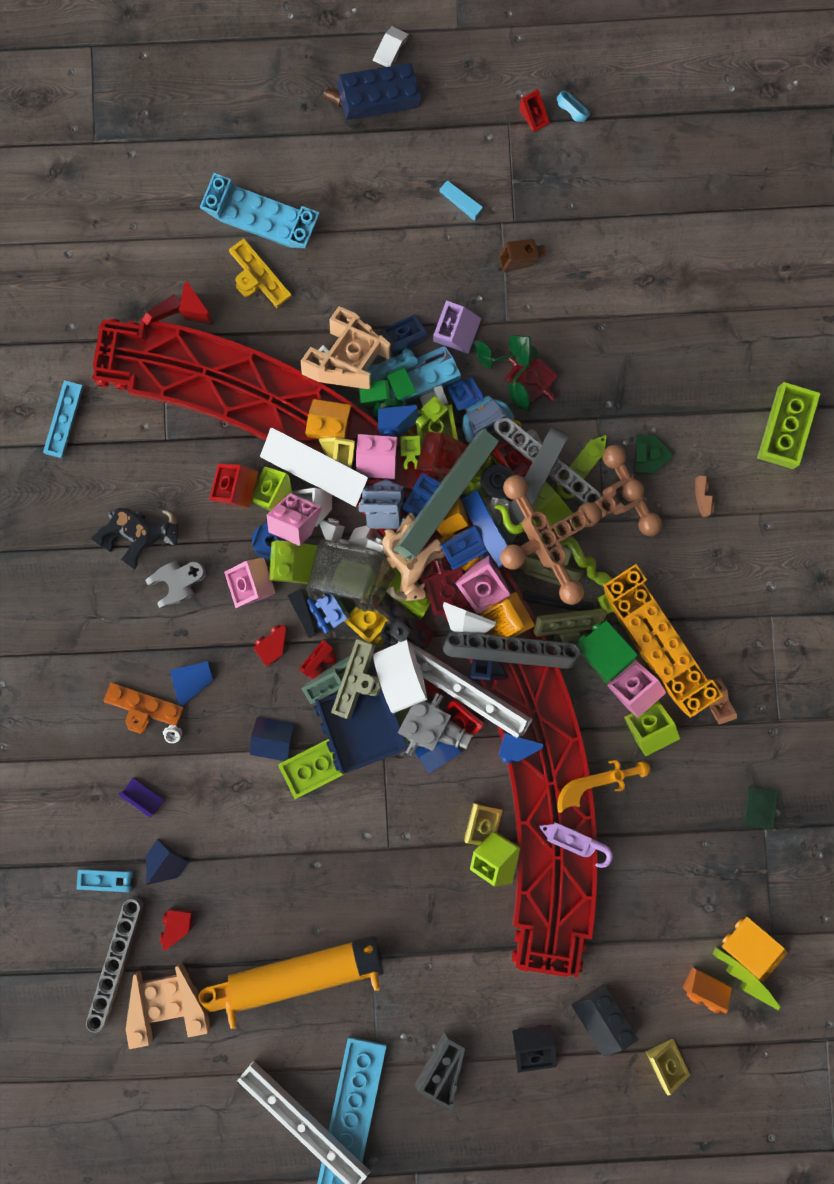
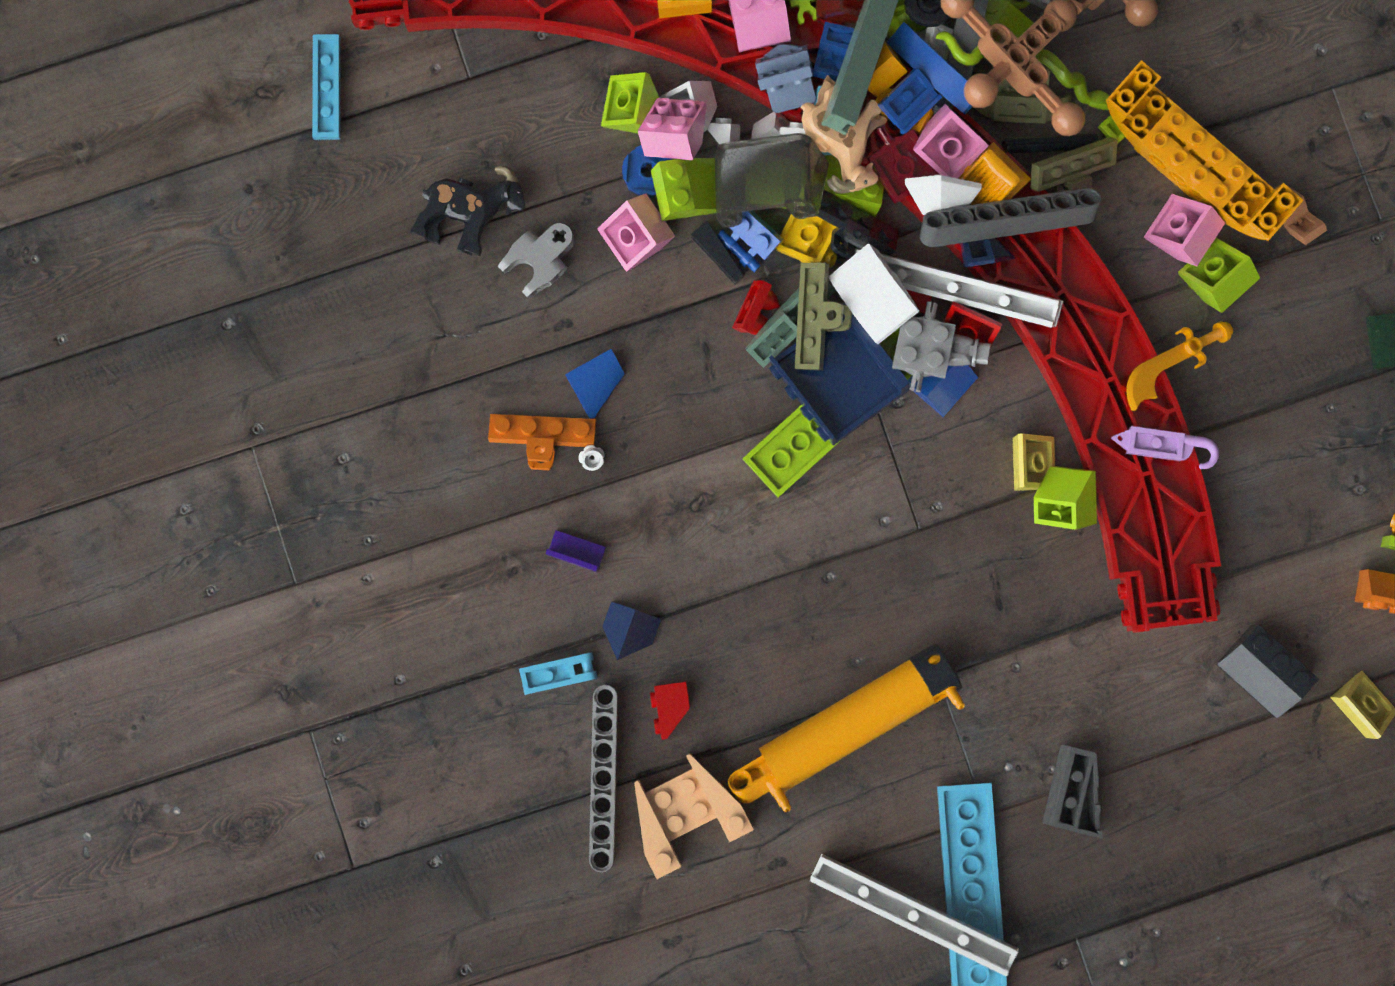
camera: 15 degrees left, 0 degrees up
red slope [209,464,258,508] -> none
dark blue slope [250,717,295,761] -> none
red slope [253,624,288,667] -> none
white sticker [260,428,368,506] -> none
light yellow slope [318,437,356,469] -> none
blue slope [498,733,543,764] -> none
black slope [512,1025,557,1073] -> none
green slope [577,620,638,685] -> none

